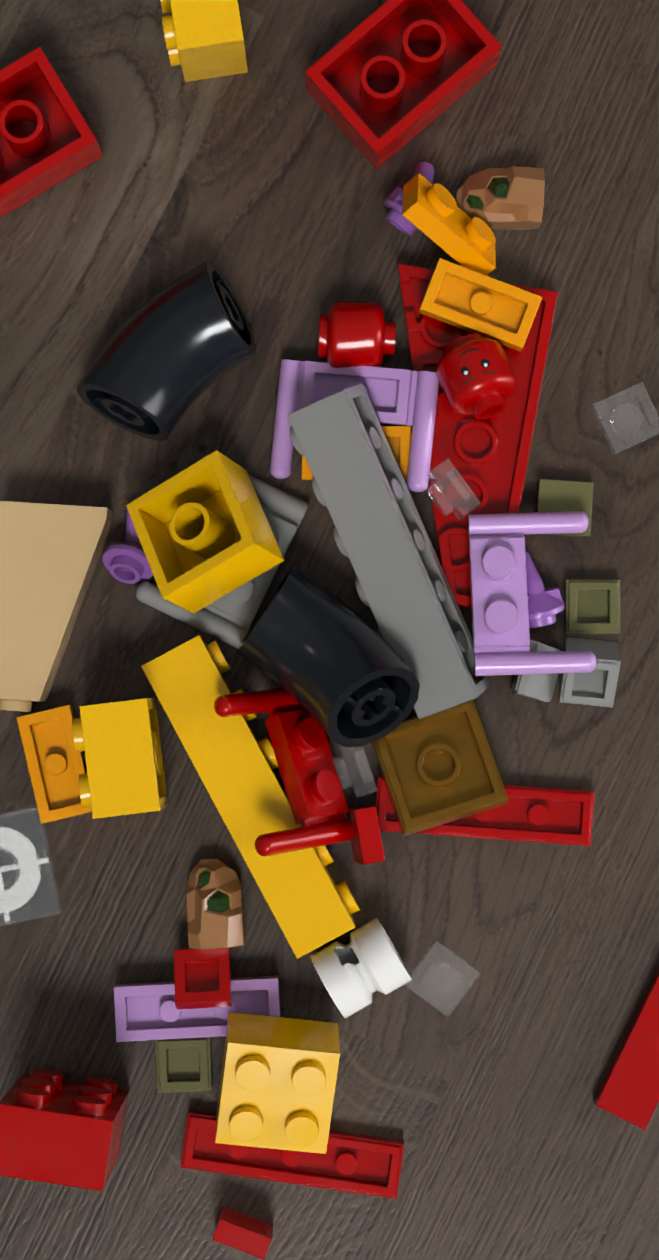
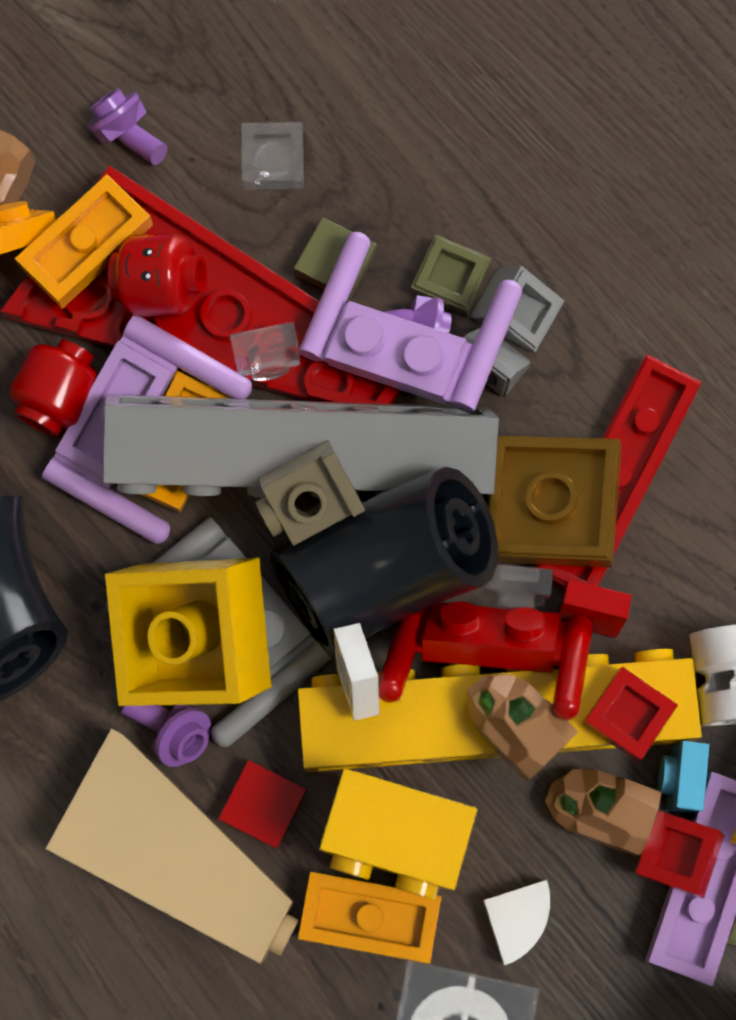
camera: 70 degrees left, 10 degrees down
none -> medium lavender plate [87,88,168,165]
none -> red tile [218,760,307,849]
none -> dark tan brick [255,441,365,546]
none -> white tile [334,623,380,721]
none -> medium nougat rock [467,674,578,782]
none -> white tile [482,880,550,965]
none -> red tile [582,666,678,762]
none -> medium azure plate [657,741,709,814]

